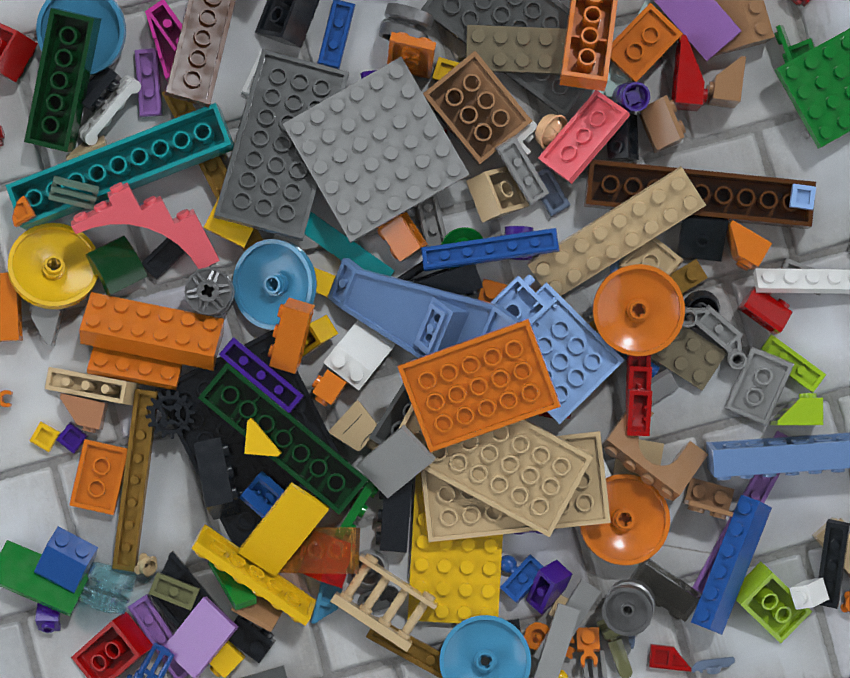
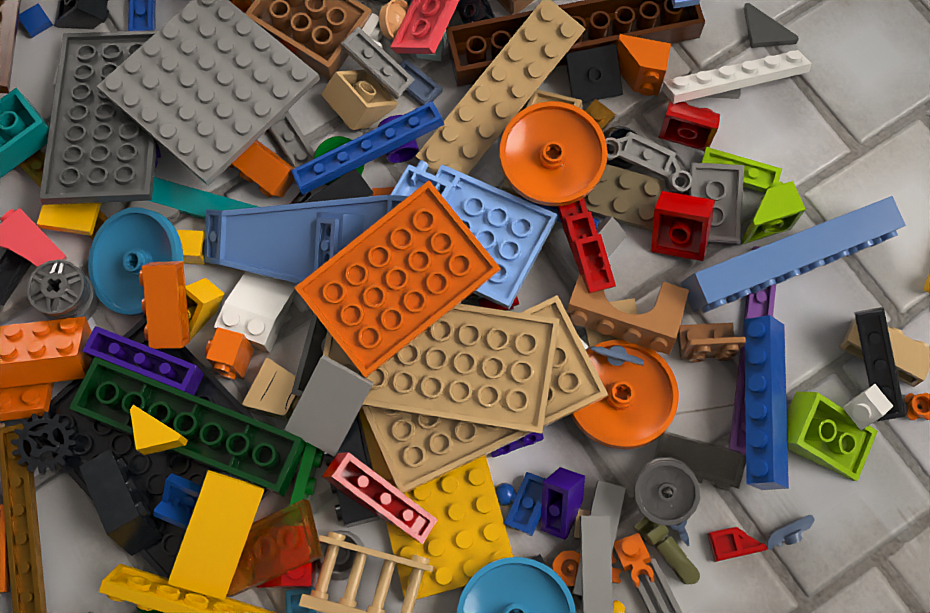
camera: 20 degrees left, 15 degrees down
dark grey beam [358,585,399,612] -> none
none -> blue tile [19,3,53,37]
none -> slope [322,452,438,544]
none -> sand blue piece [590,345,644,366]
none -> red slope [651,191,715,261]

